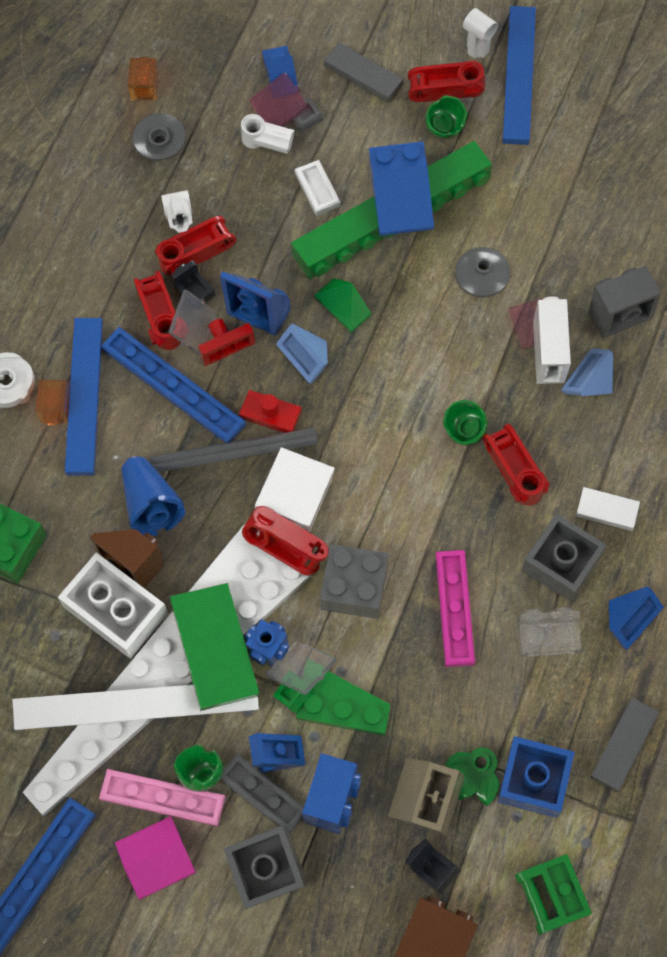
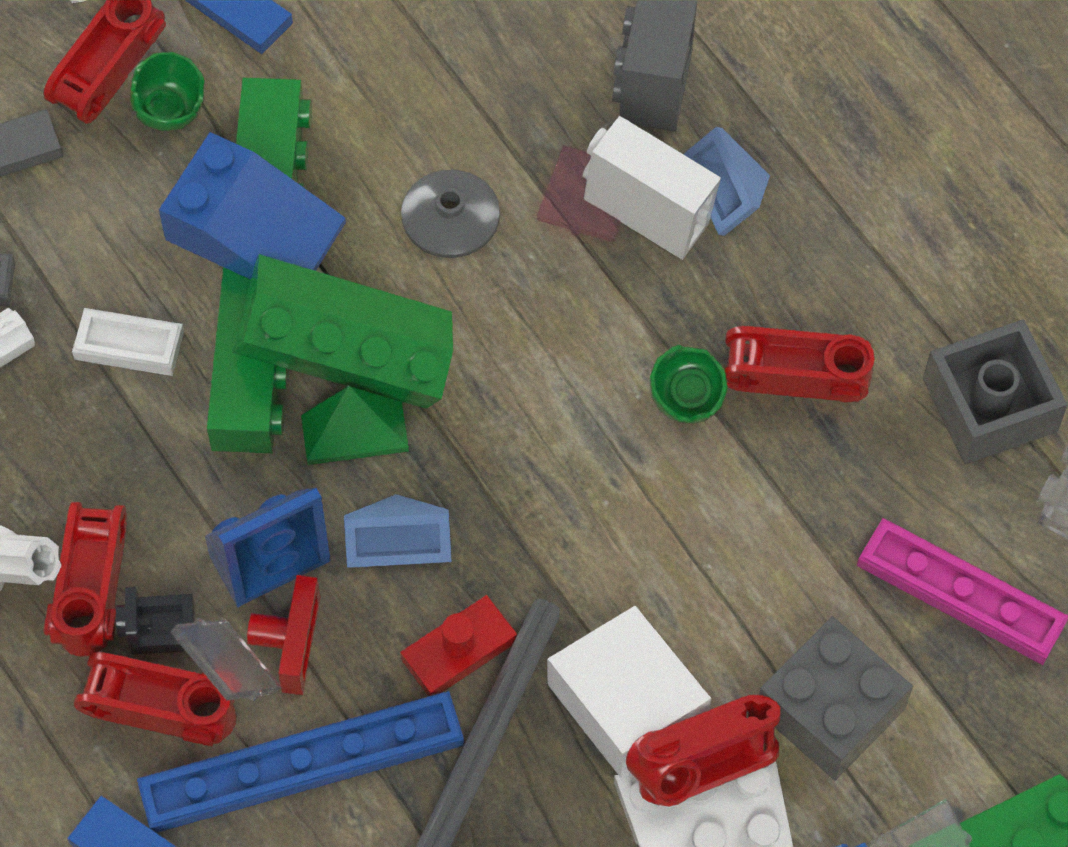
camera: 60 degrees left, 5 degrees down
white tile [576,487,640,531] -> none
none -> green slope [232,254,453,409]

